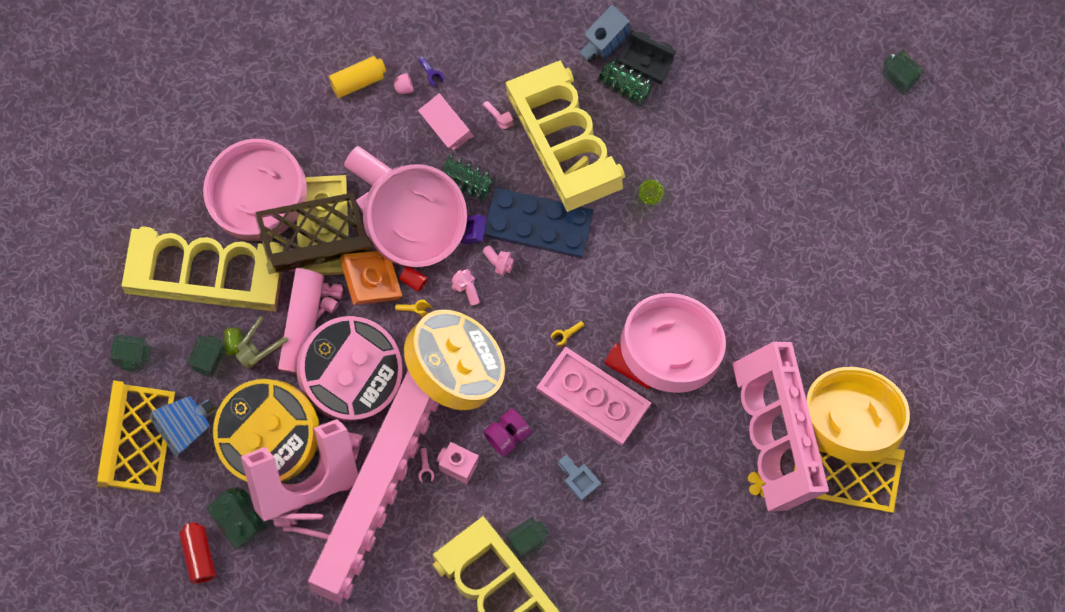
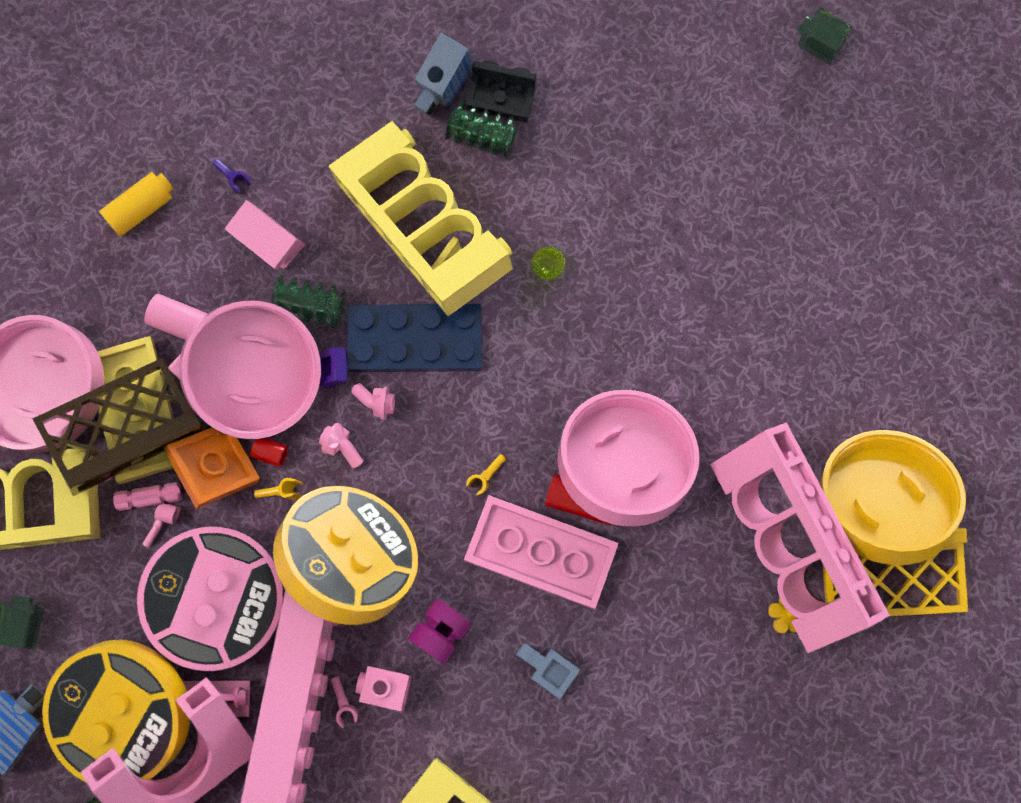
camera: 10 degrees left, 5 degrees up
clear neon green hinge [223,328,242,355] -> none
olive plant [235,316,288,370] -> none
bright pink brick [278,268,324,375] -> none
bright pink hinge [394,73,414,94] -> none
bright pink hand [483,101,514,129] -> none
clear green brick [506,517,549,560] -> none

